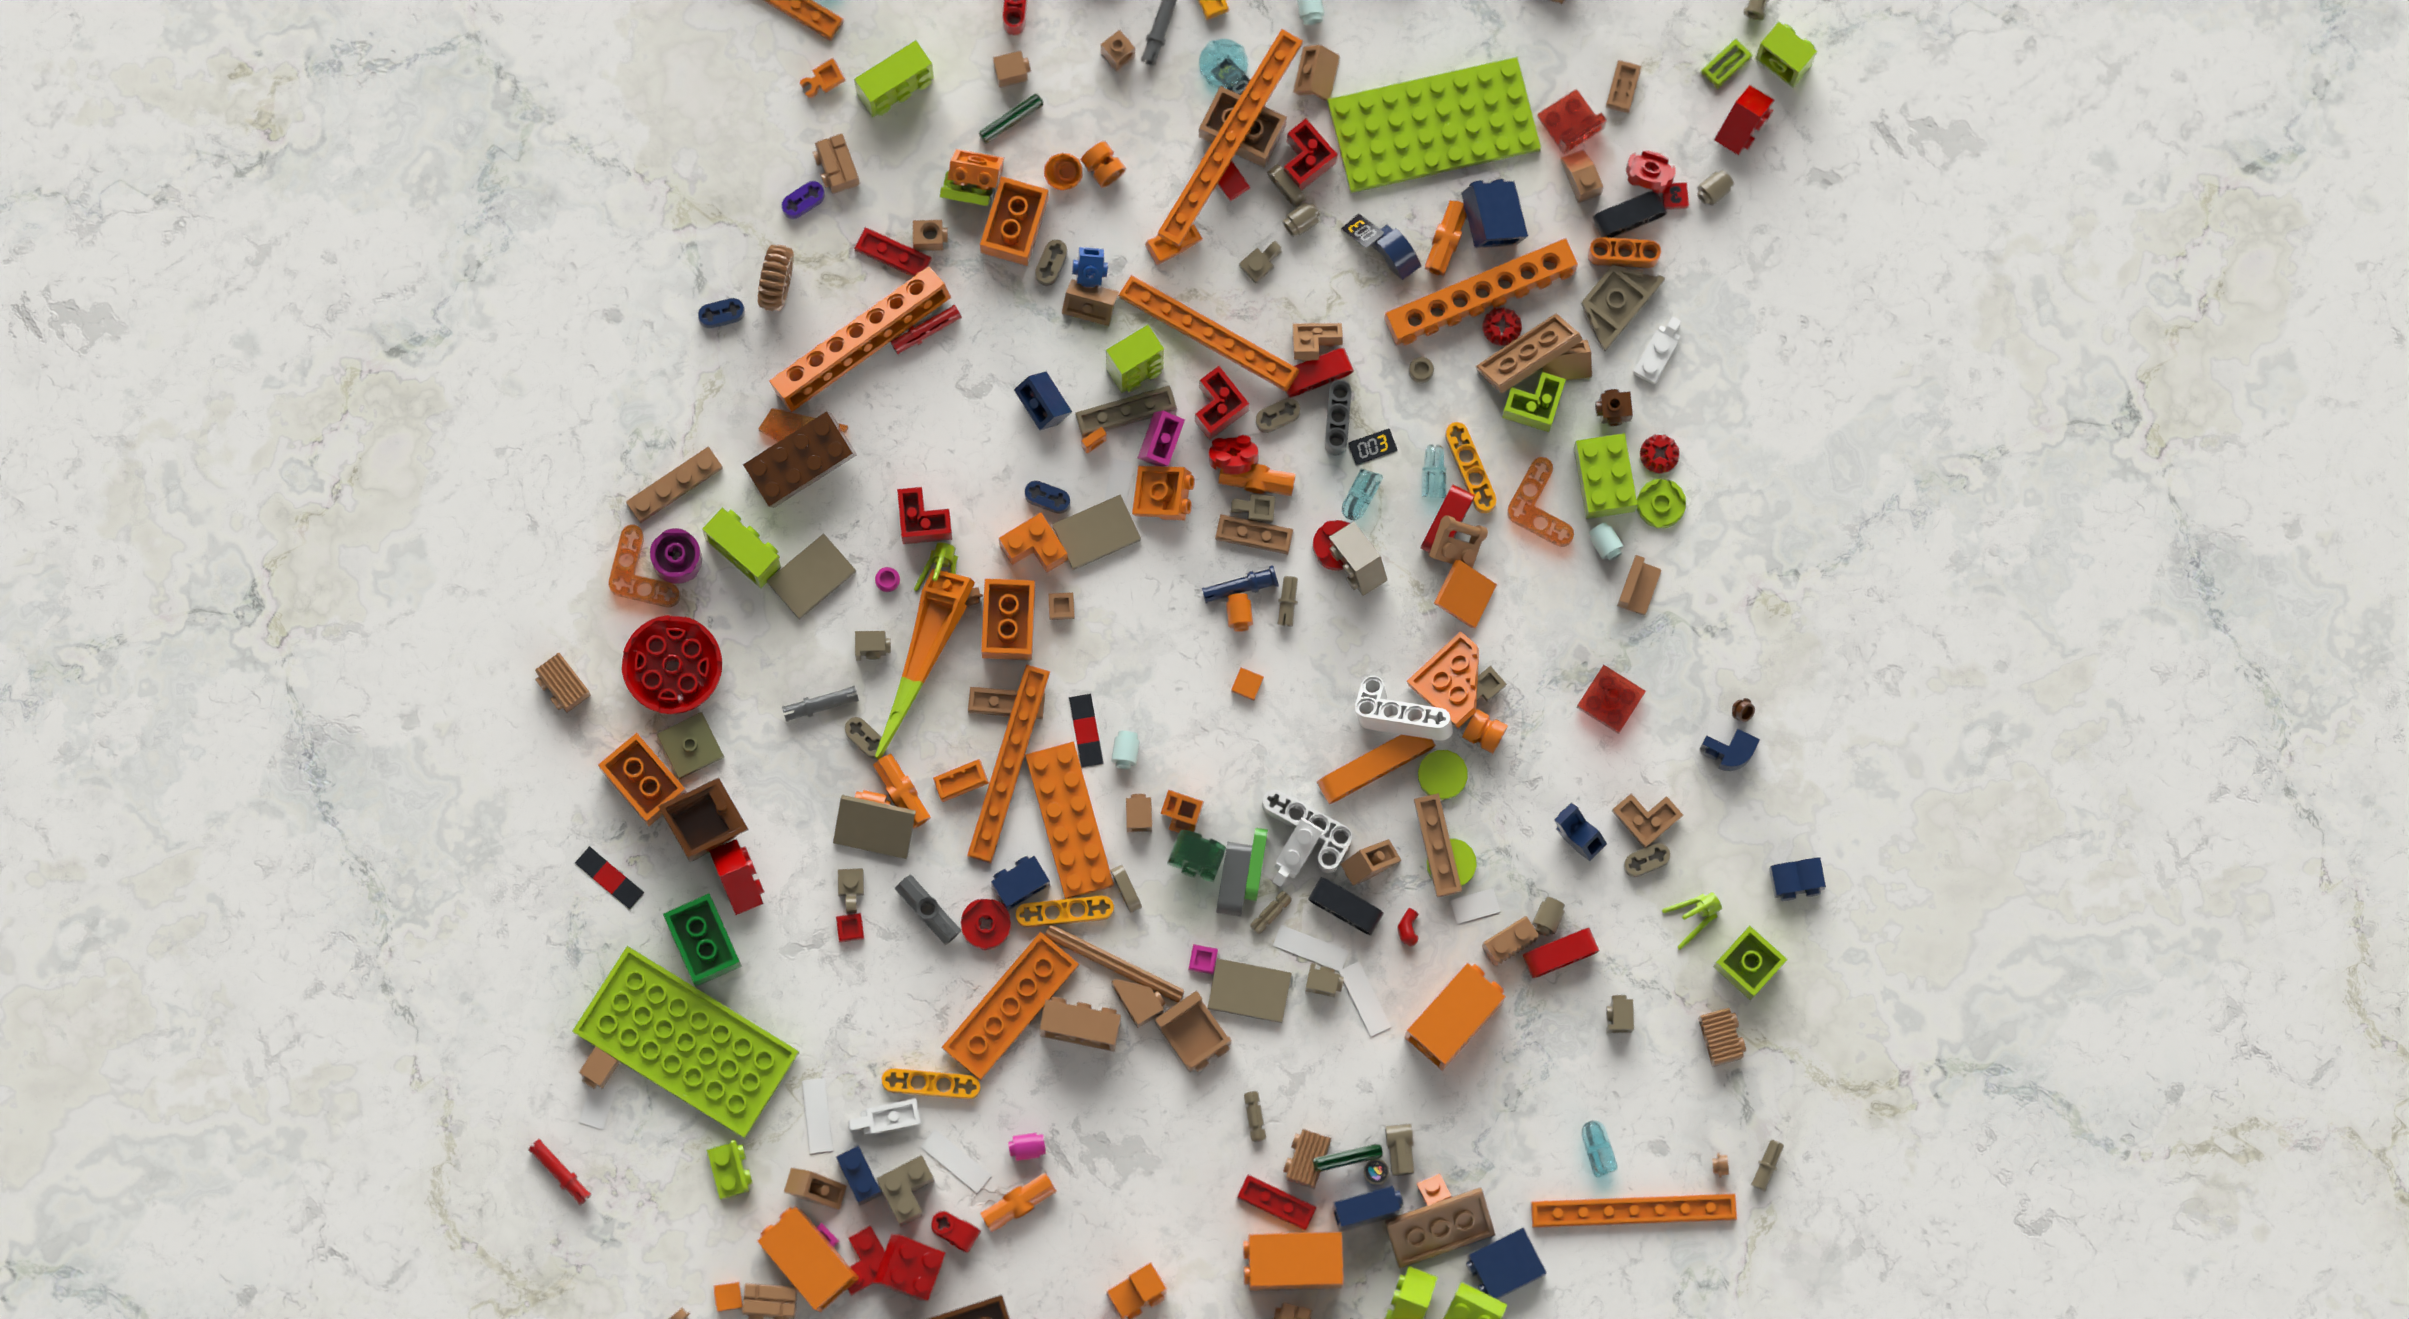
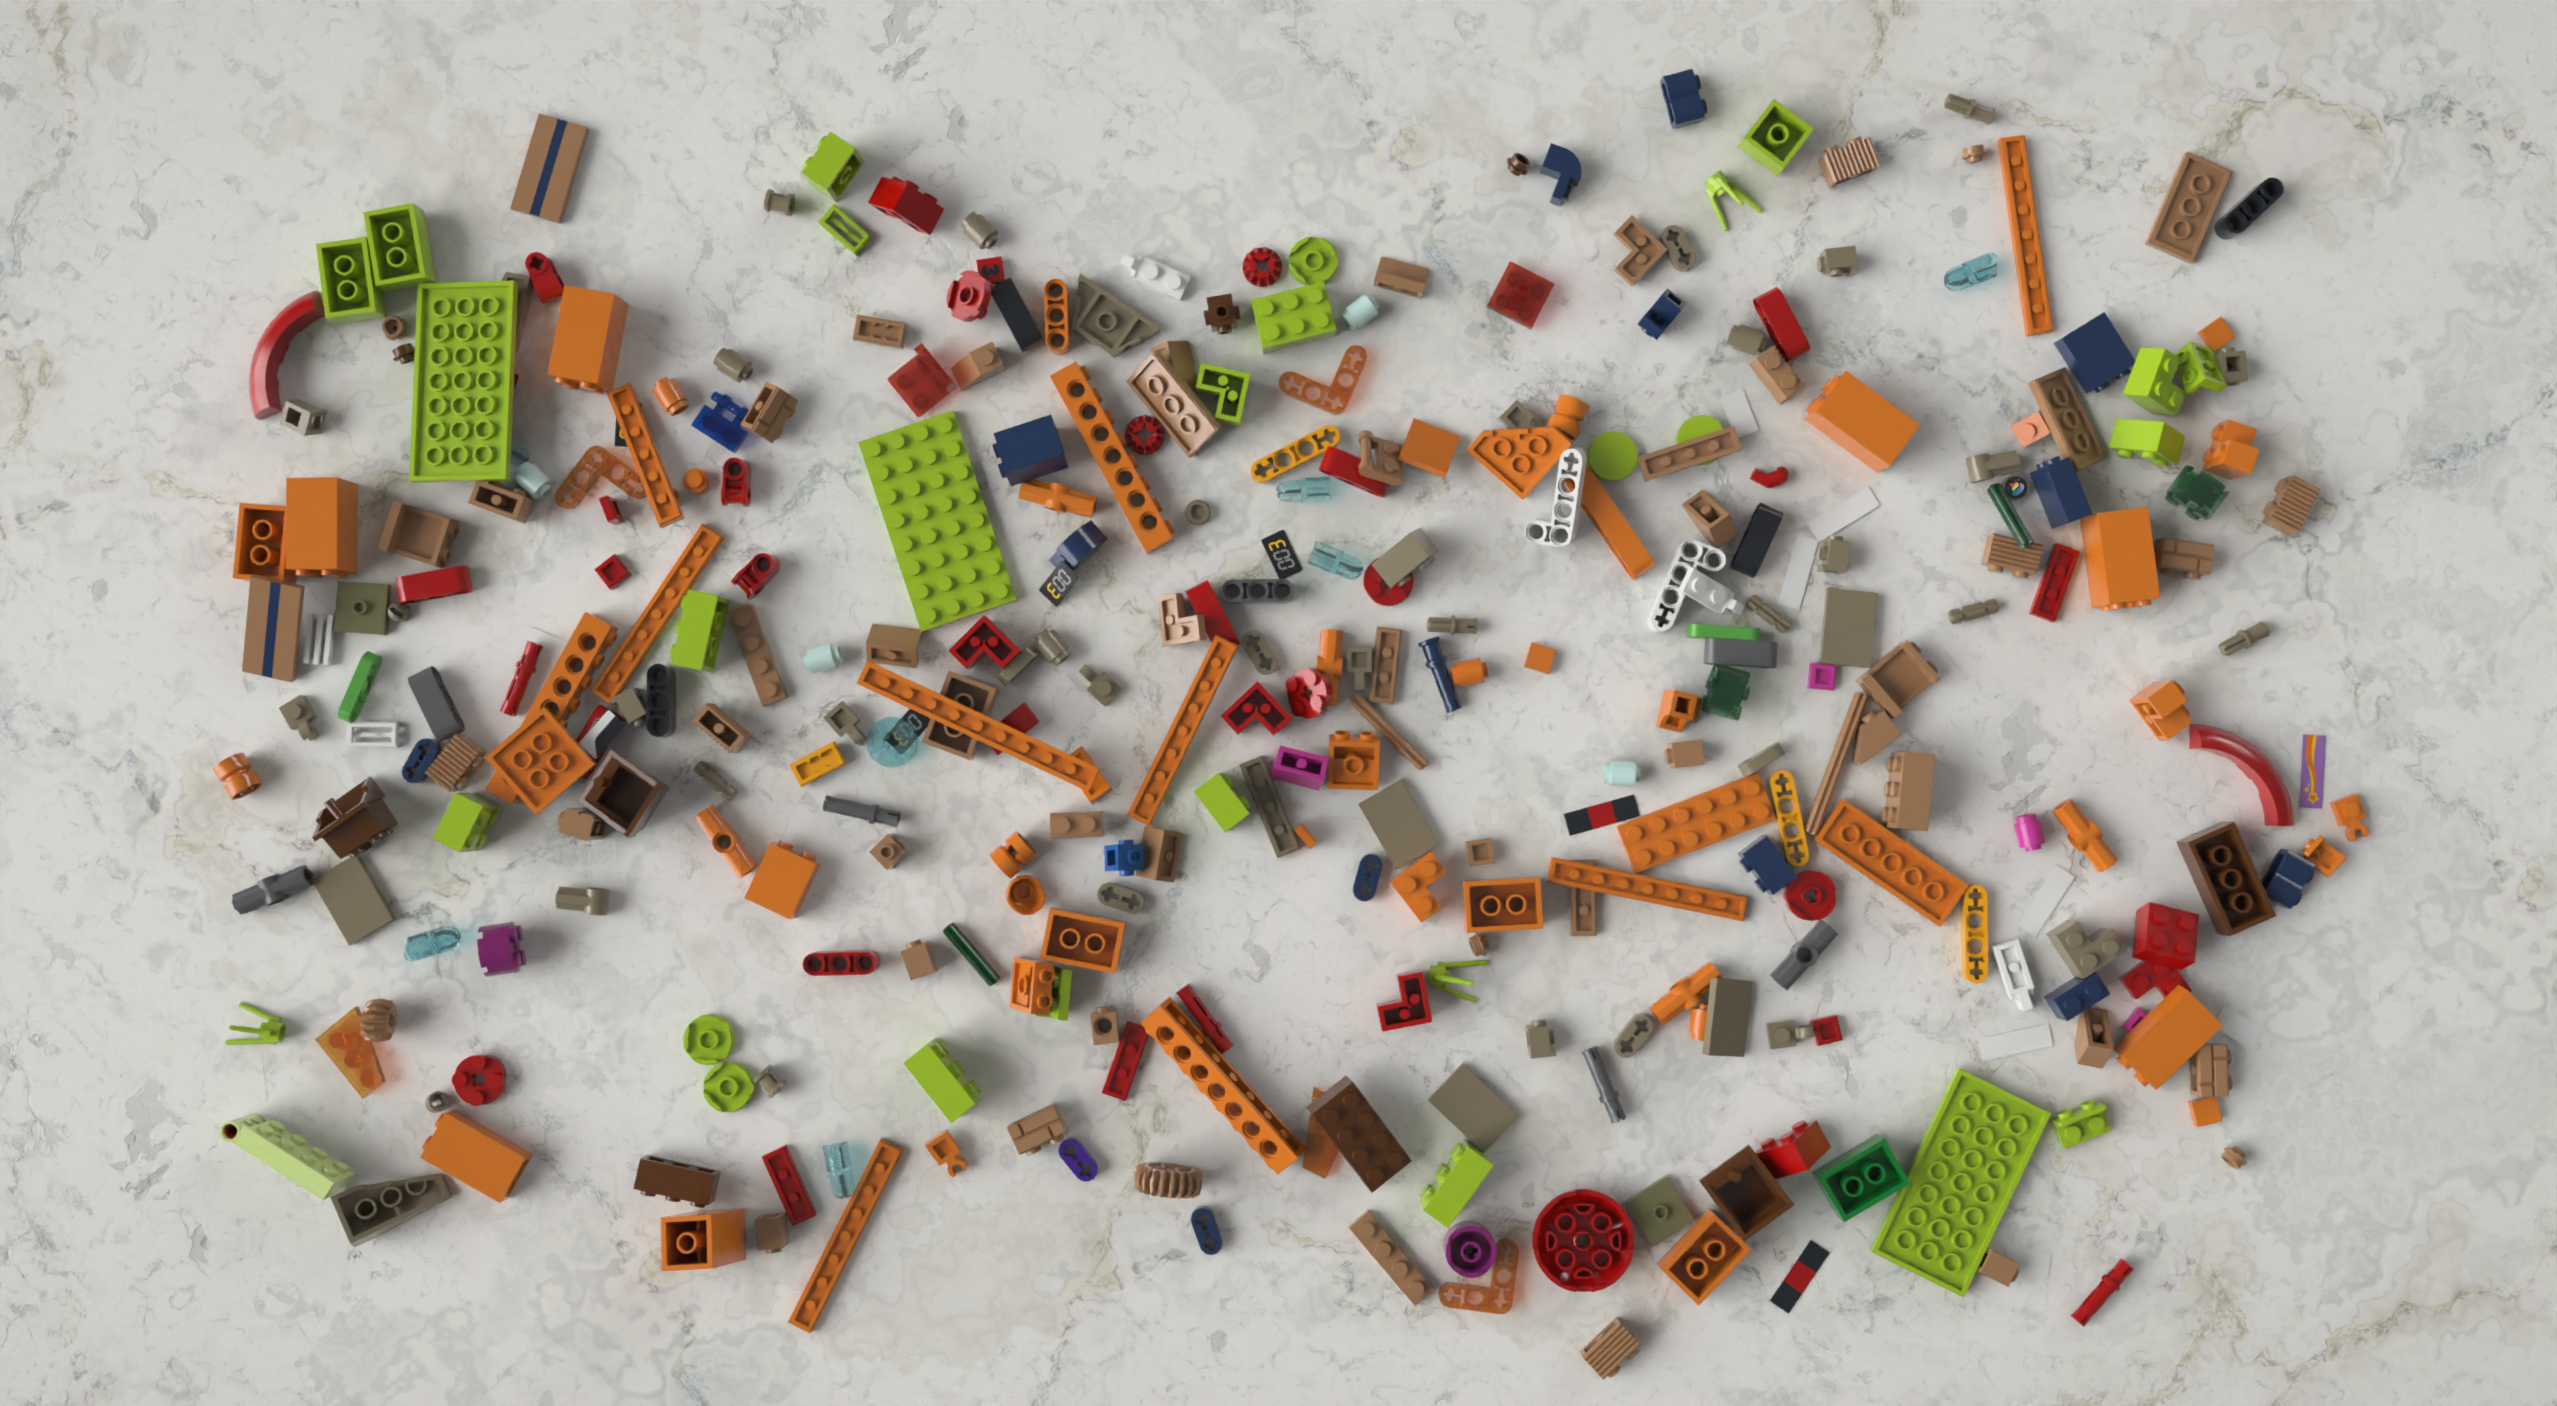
camera: 90 degrees left, 10 degrees up
dark pink plate [875,567,900,592] -> none
orange plate [875,569,975,760] -> none
red piece [931,1211,981,1254] -> none
orange plate [933,759,989,802] -> none
dark blue brick [1014,371,1072,431] -> none
none -> dark tan plate [823,701,867,745]
none -> medium nougat brick [1050,811,1104,839]
none -> medium nougat axle [1350,694,1428,770]

